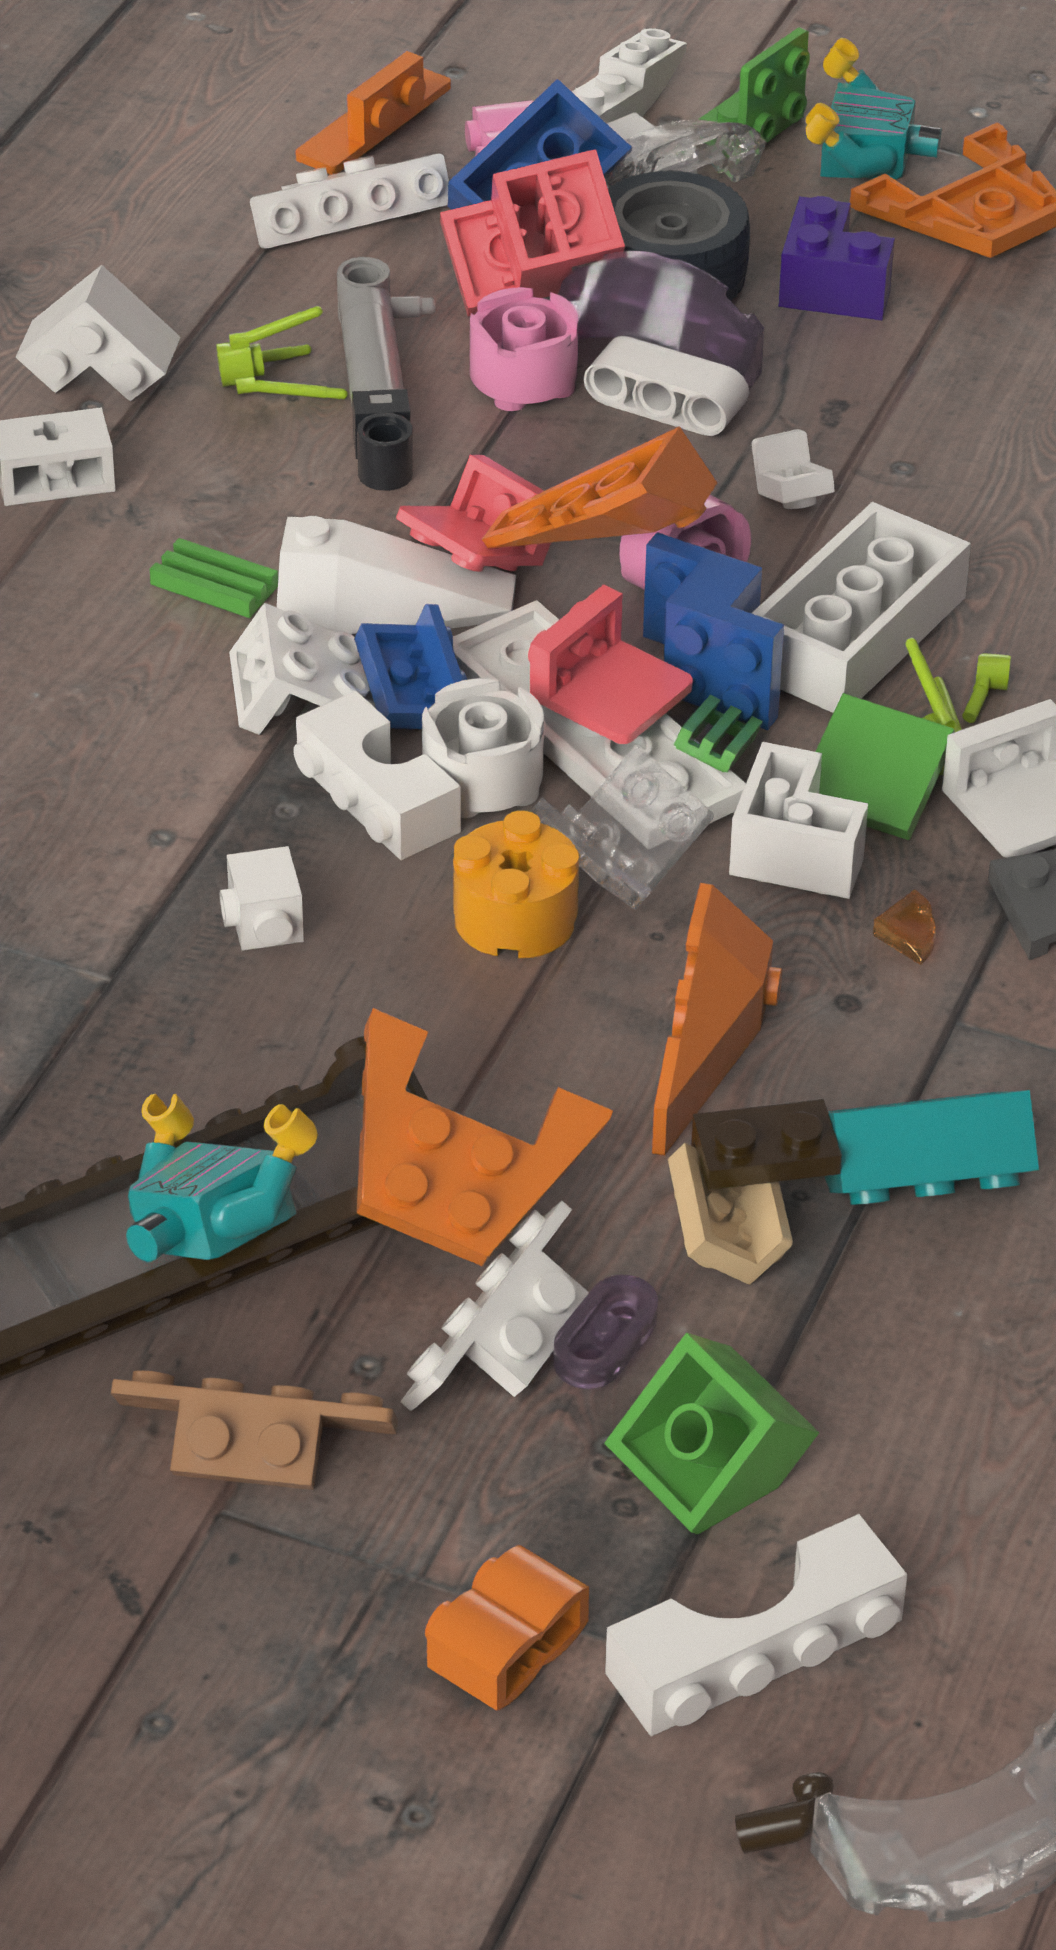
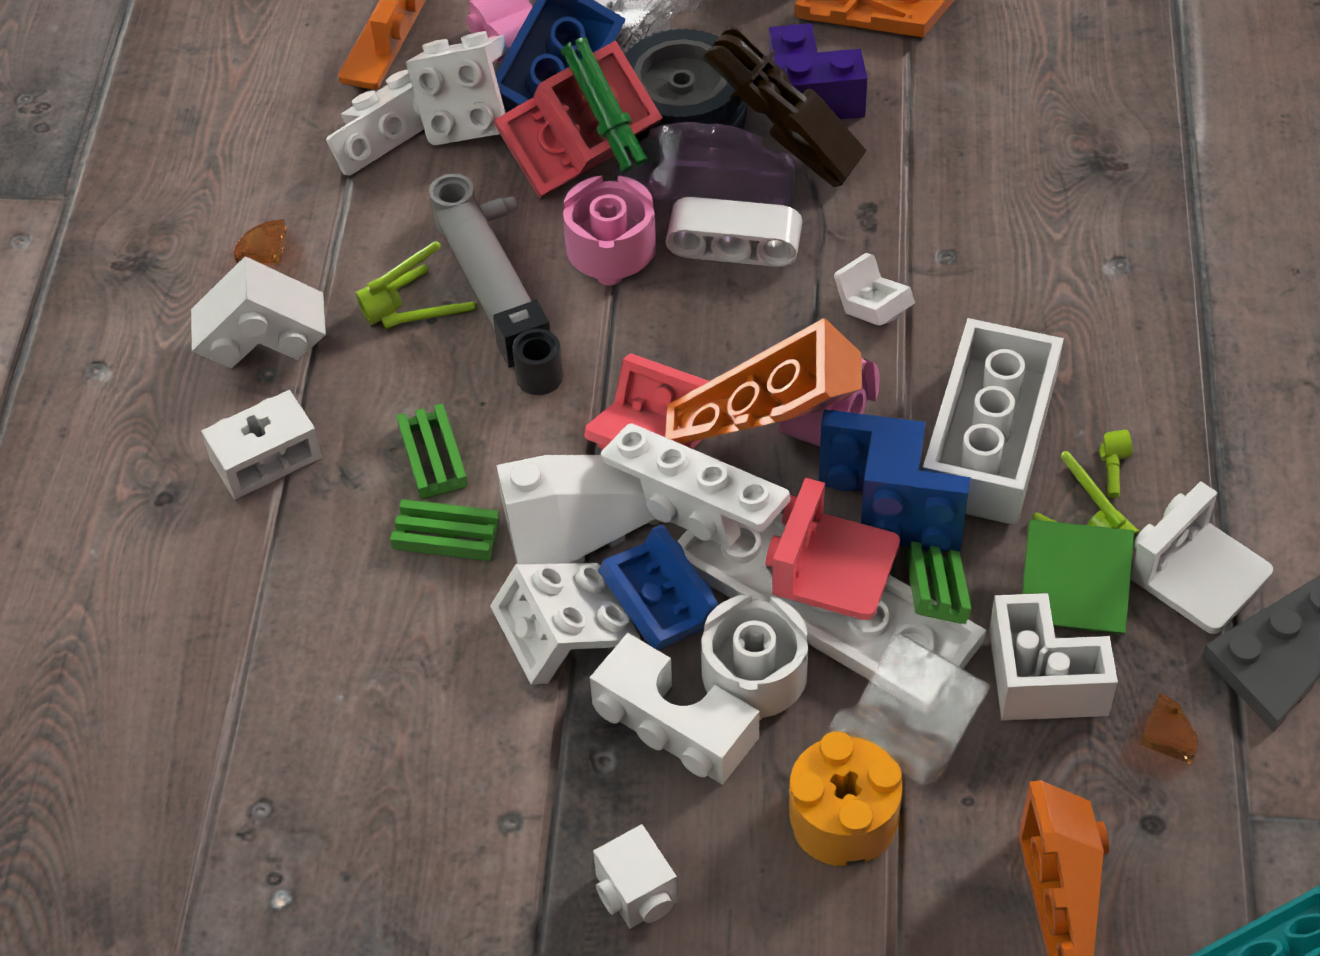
camera: 15 degrees left, 10 degrees up
none -> clear orange tile [233,219,287,263]
none -> bright green tile [396,403,468,499]
none -> white bracket [406,31,508,145]
none -> green pin [561,37,648,173]
none -> white bracket [601,423,791,548]
none -> dark brown arm [703,25,867,187]

